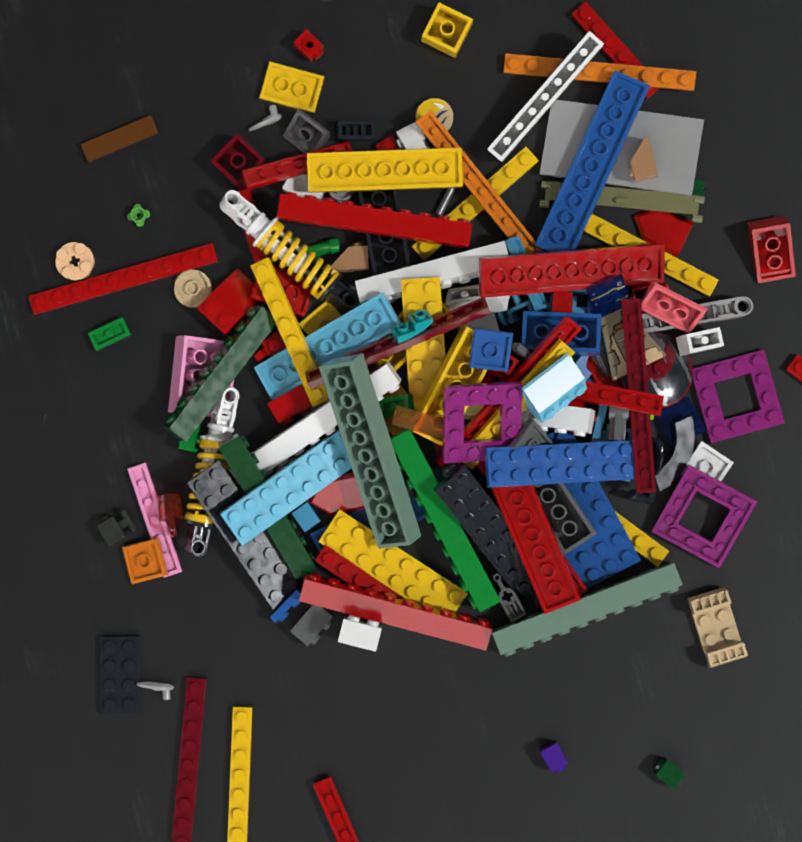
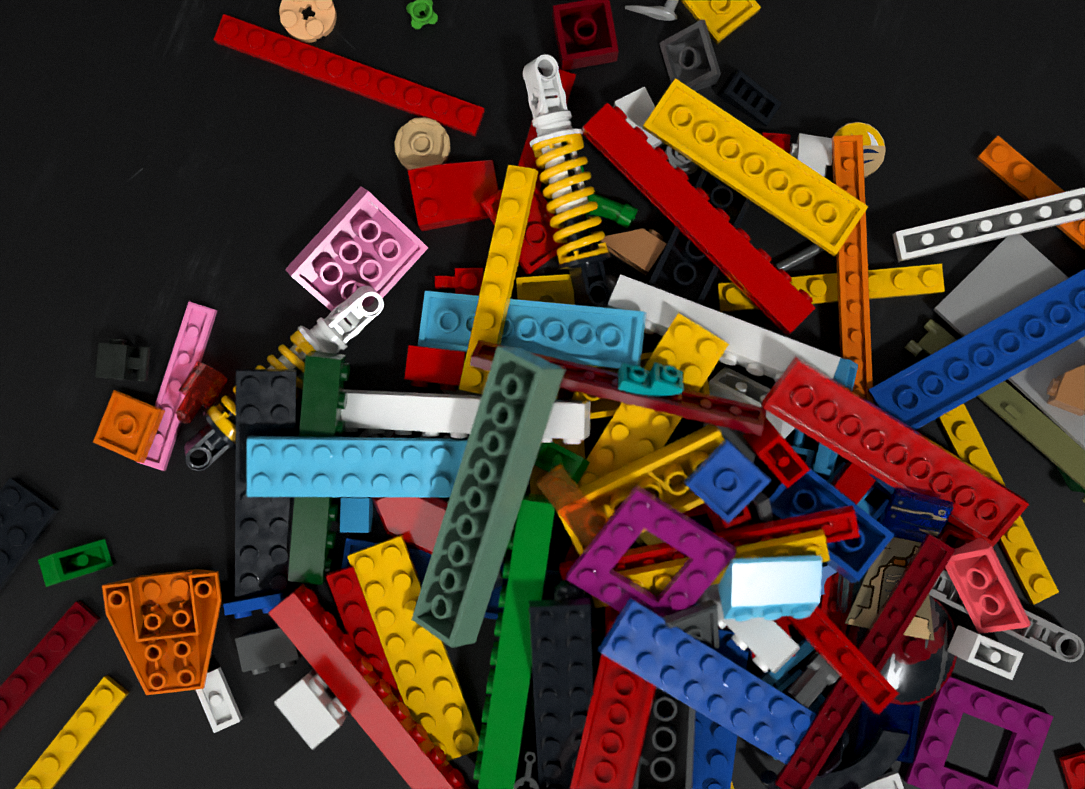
camera: 40 degrees right, 0 degrees up
green plate [88,317,131,351] -> none
light grey bar [137,682,174,700] -> none
dark green brick [163,305,276,442] -> none
green brick [179,426,202,453] -> none
red tile [241,141,353,190] -> none
yellow brick [421,3,473,58] -> none
red tile [634,210,693,257] -> none
none -> green slope [38,539,113,587]
none -> orange wedge [102,569,222,695]
none -> white plate [196,667,243,733]
none -> red brick [743,417,810,488]

